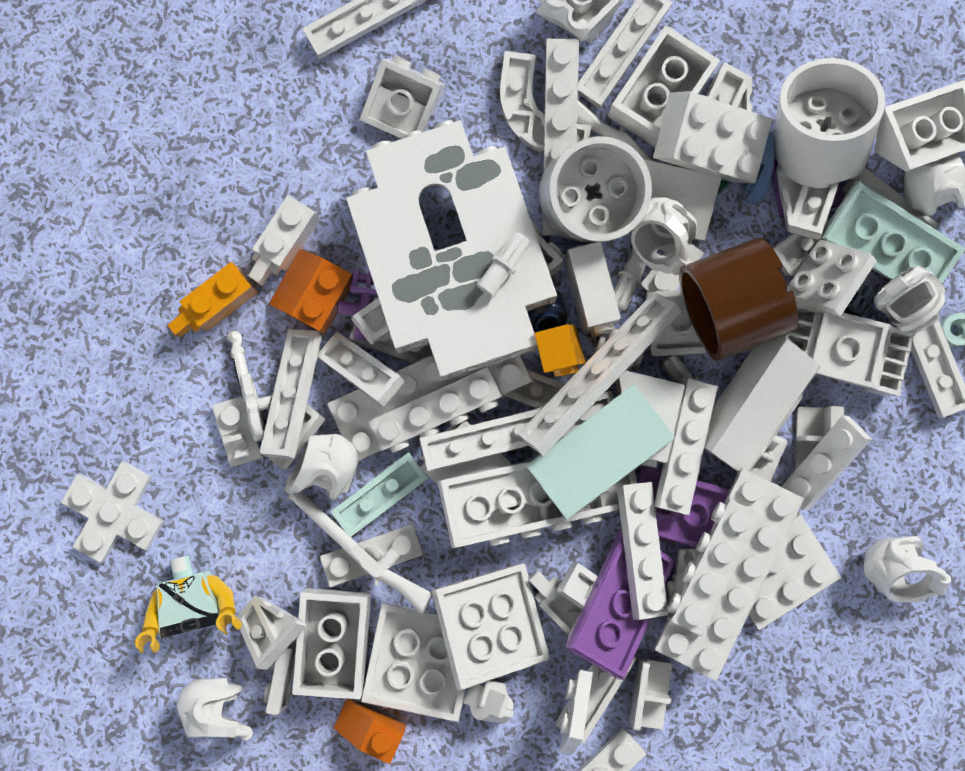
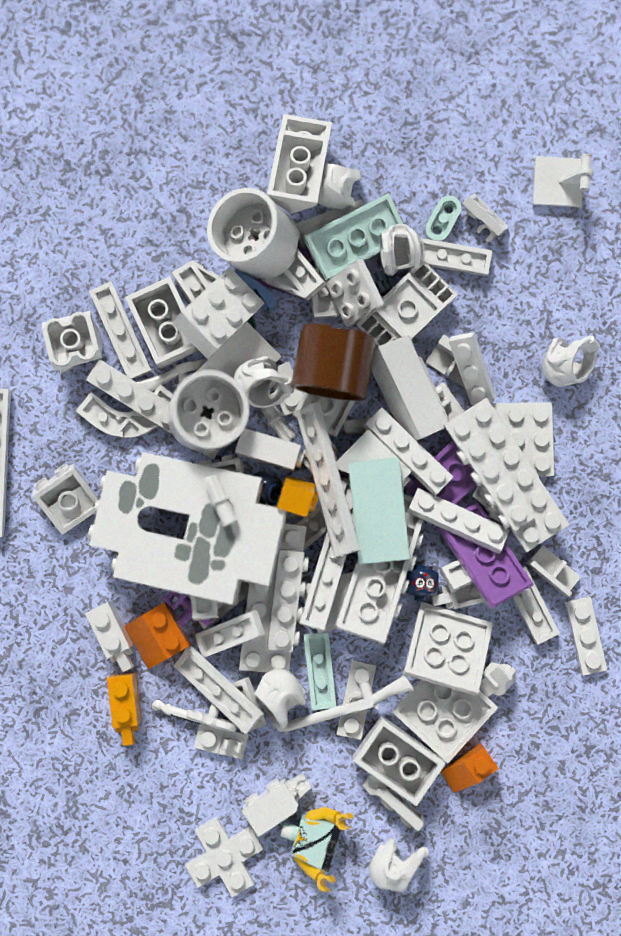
camera: 60 degrees left, 0 degrees up
white wing [236,596,307,670] -> none
white wing [559,670,593,755] -> none
none -> white hinge [242,773,311,837]
none -> dark blue head [406,565,439,601]

